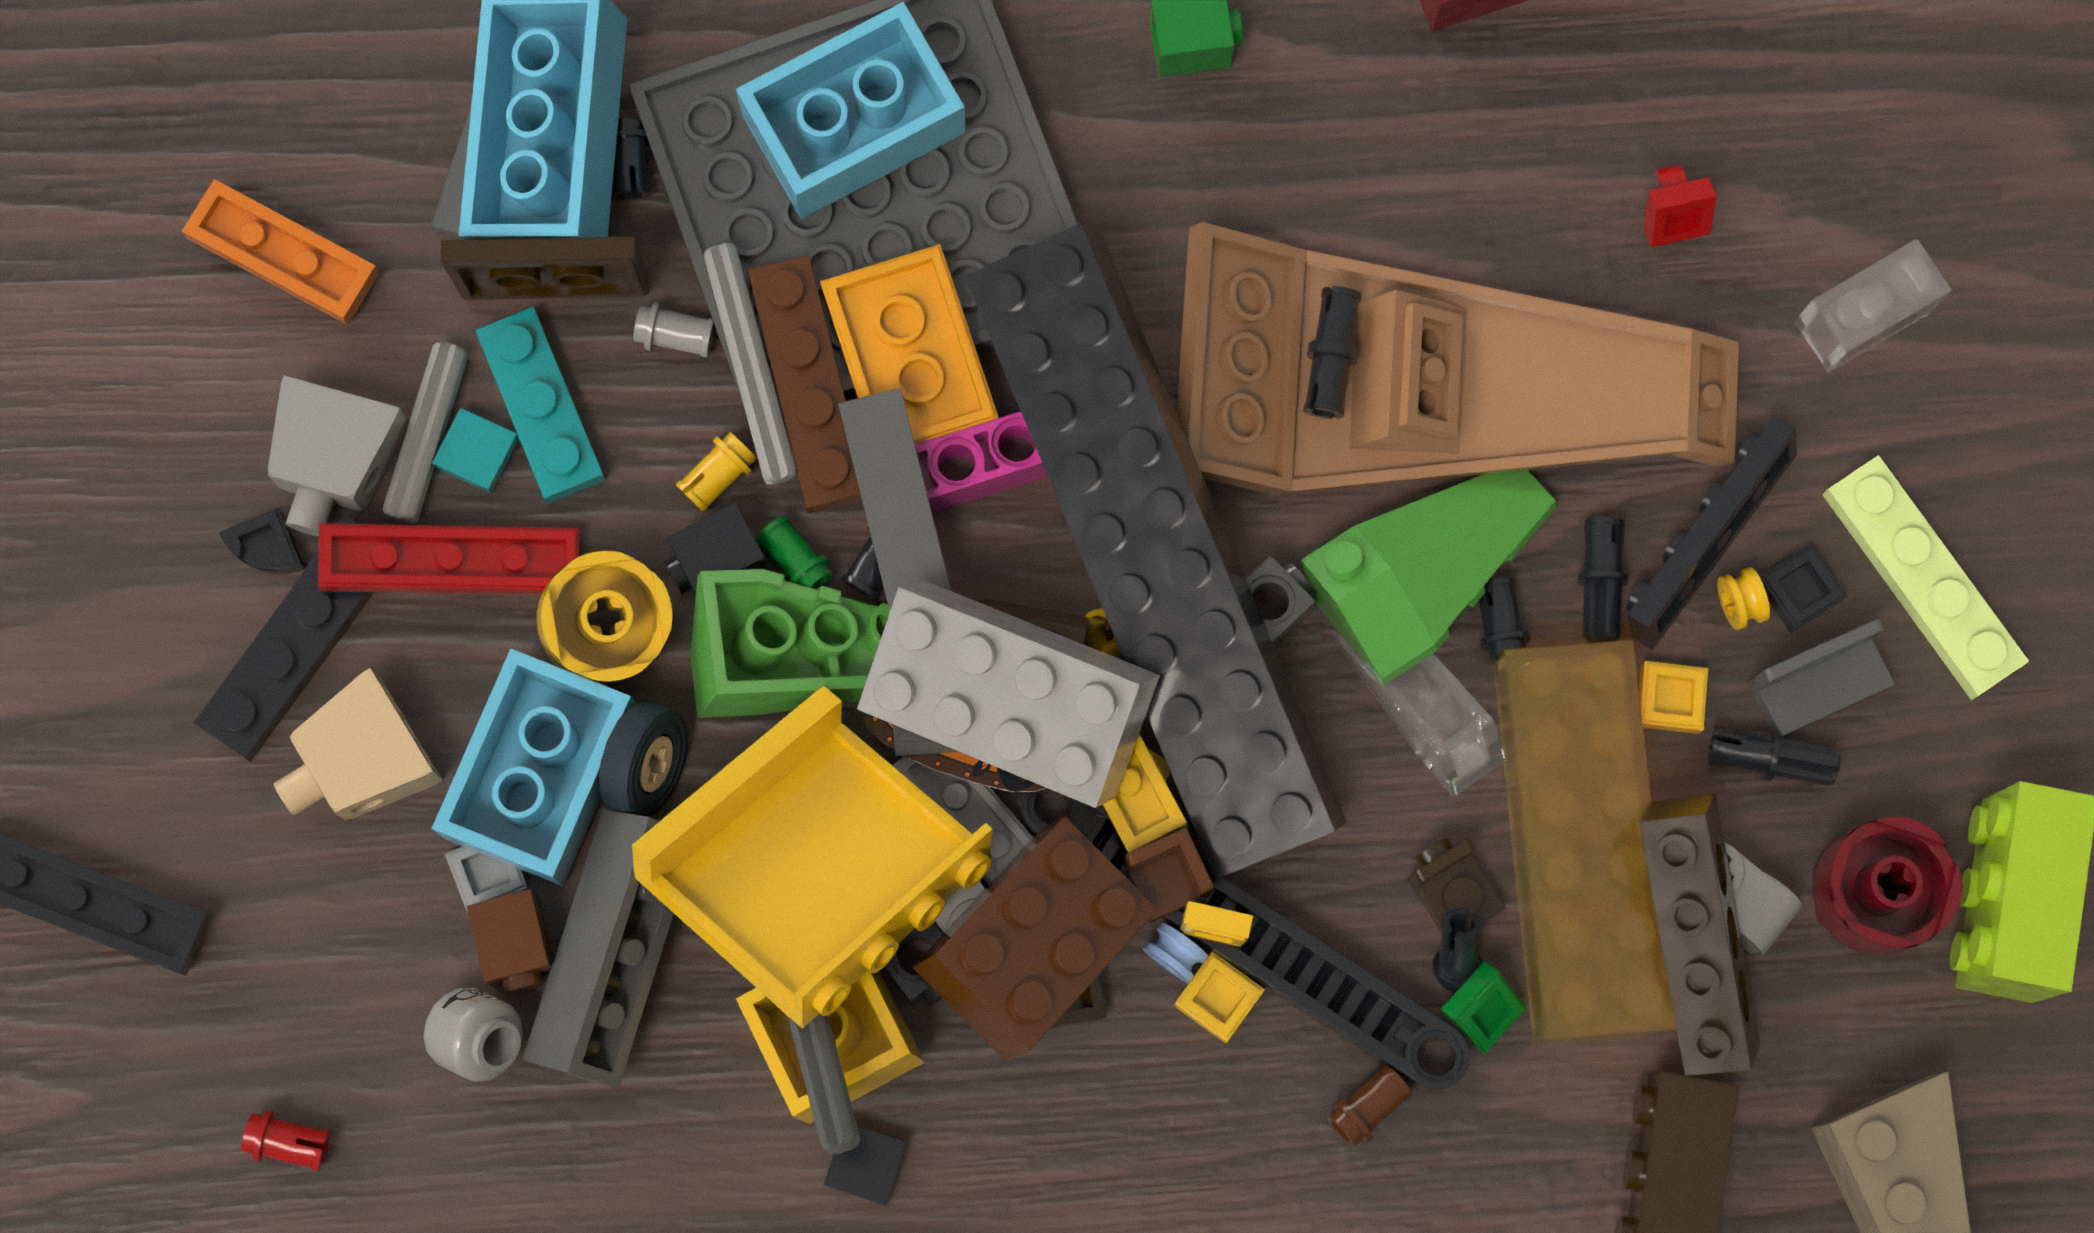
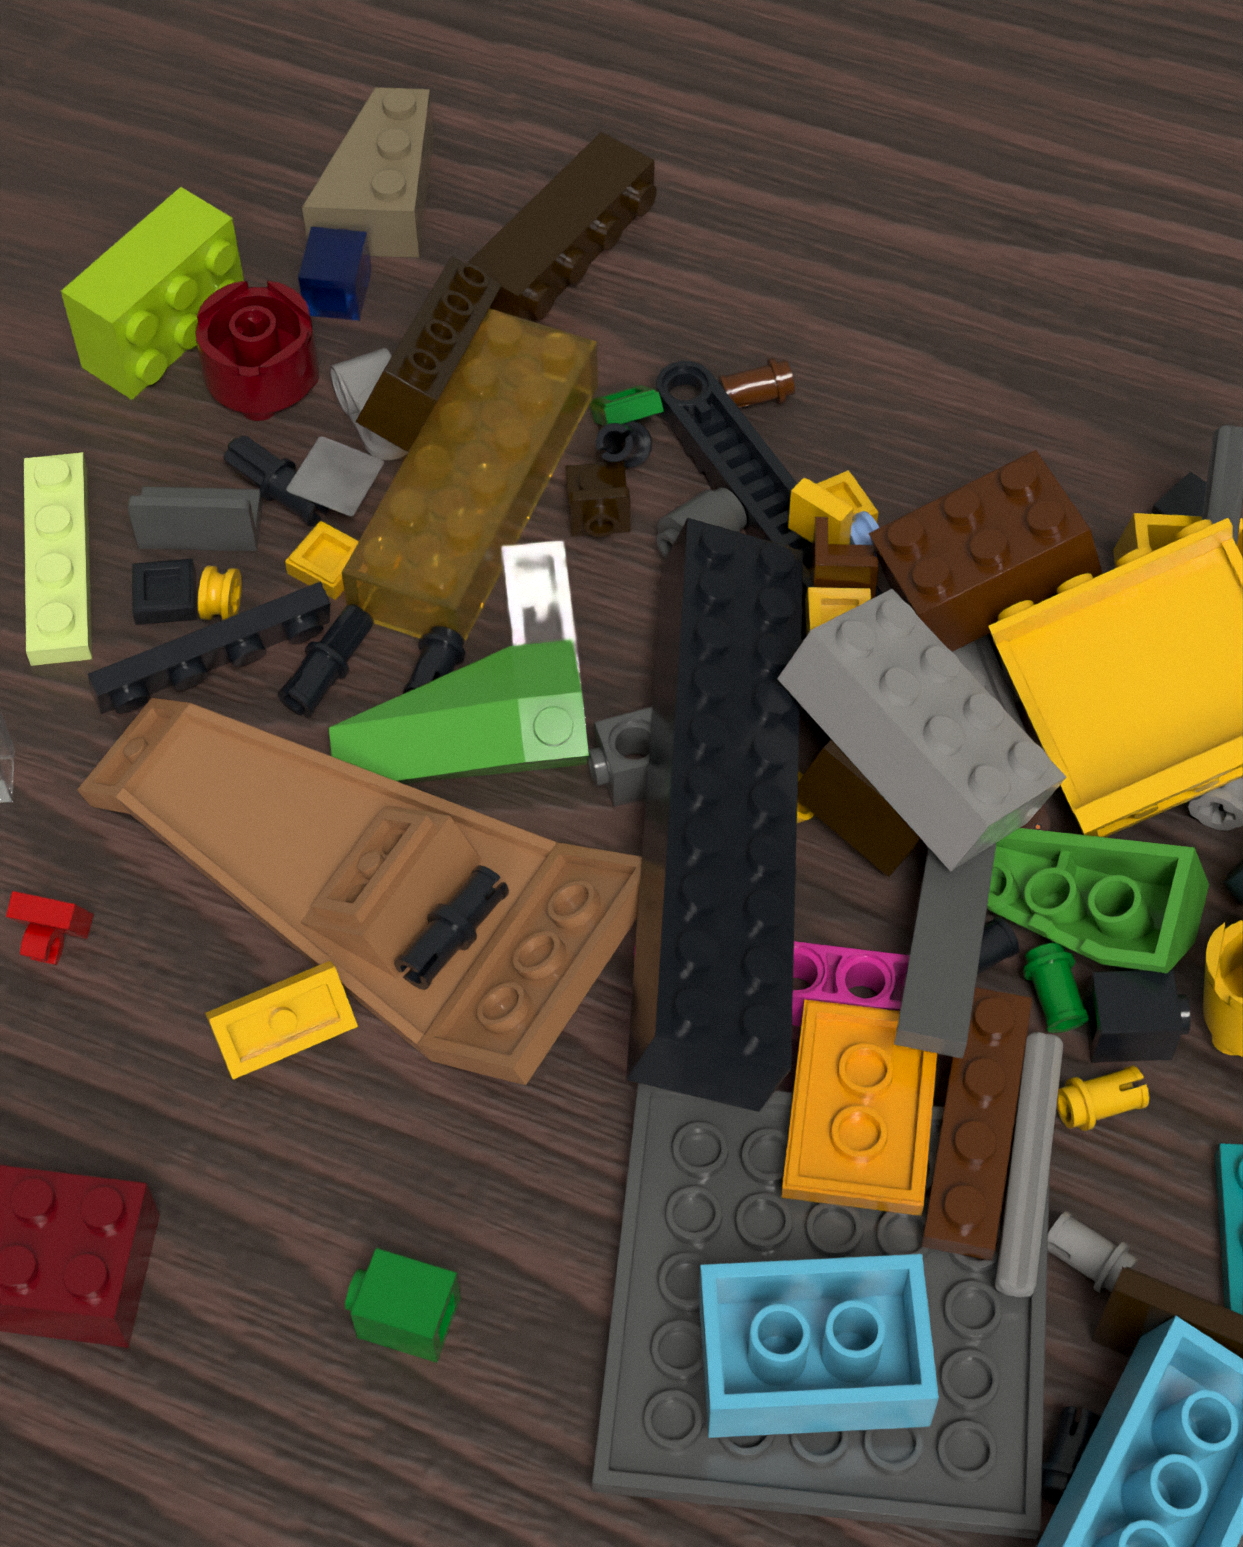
camera: 150 degrees left, 20 degrees down
none -> yellow plate [205,961,358,1080]
none -> clear sticker [287,437,384,516]
none -> clear blue brick [298,226,372,321]
none -> dark grey brick [656,487,747,559]

